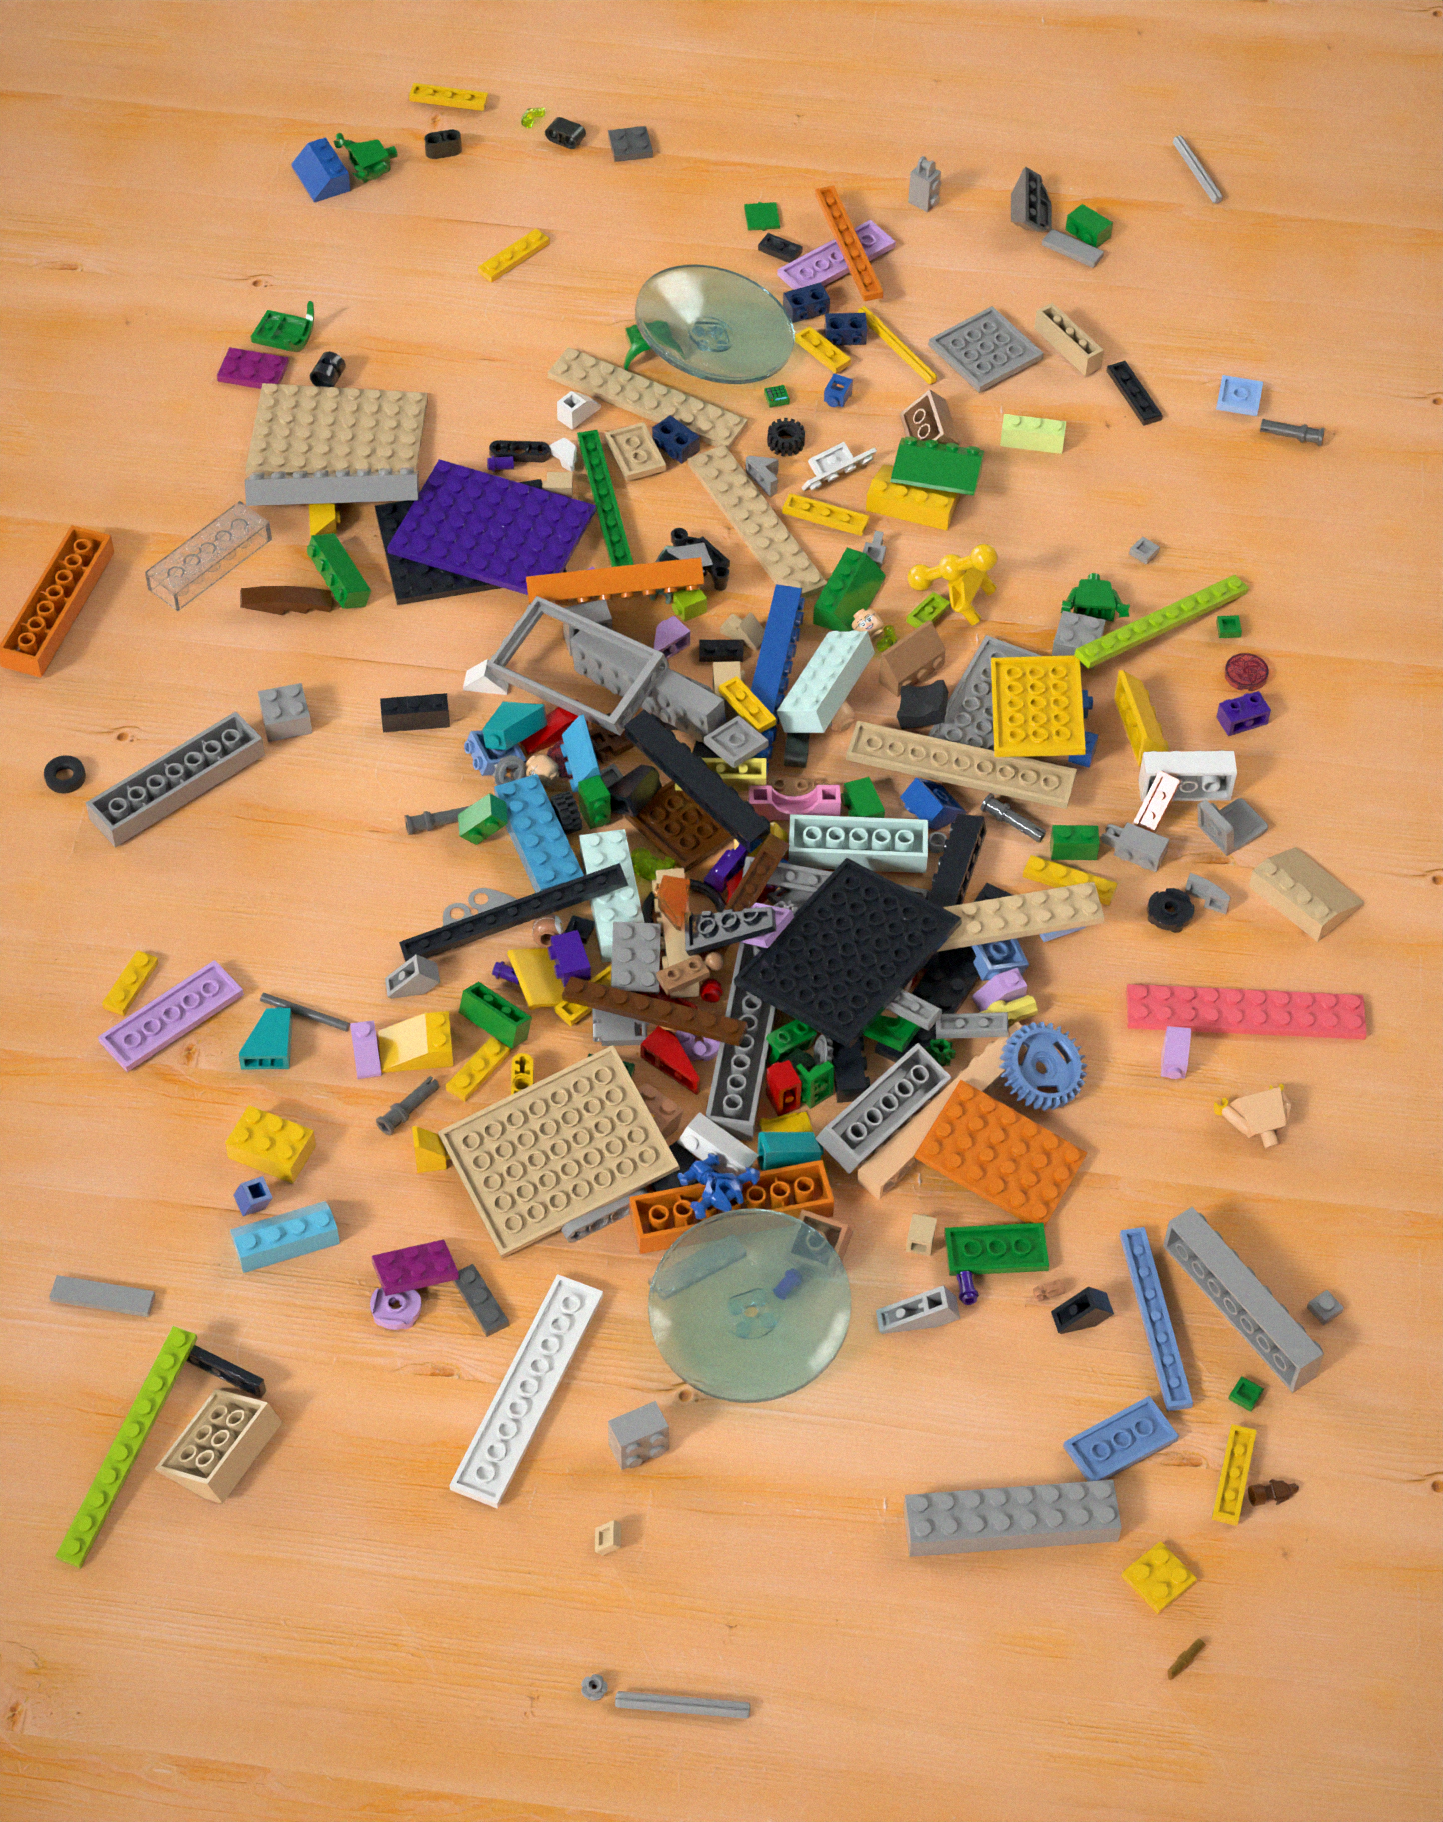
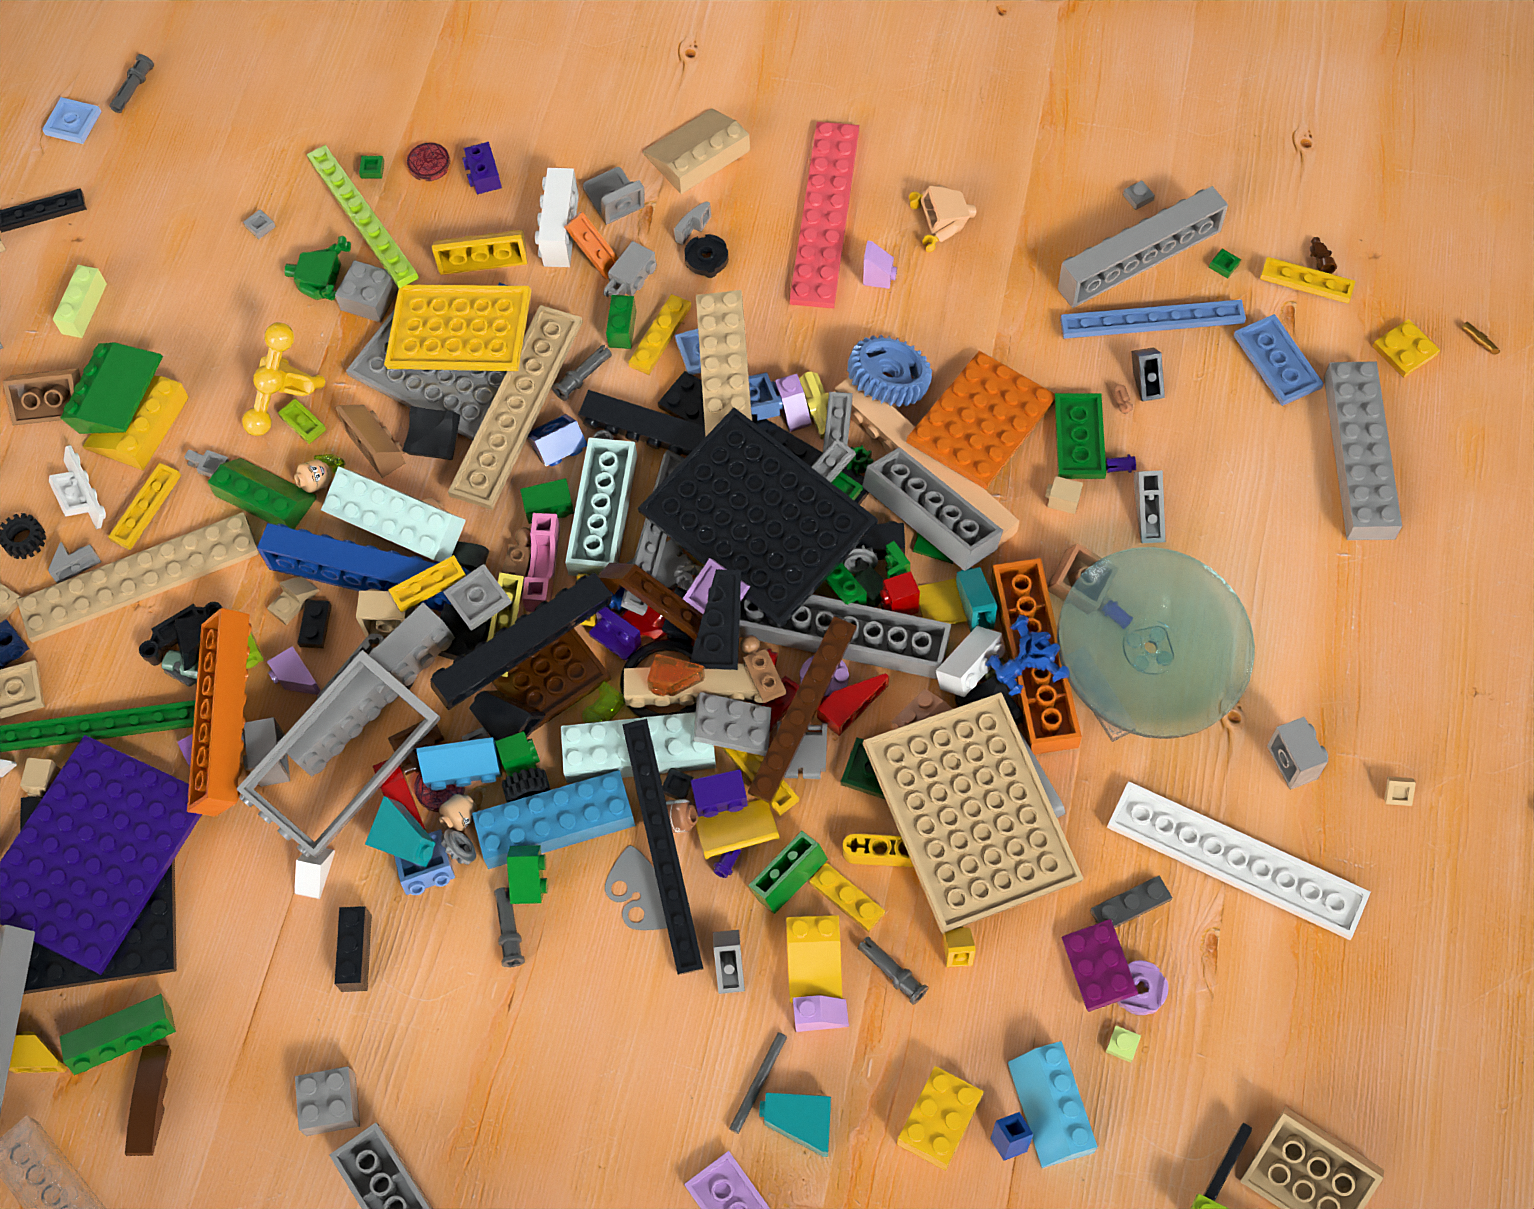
camera: 80 degrees left, 10 degrees up
none -> yellowish green plate [1106,1026,1141,1062]

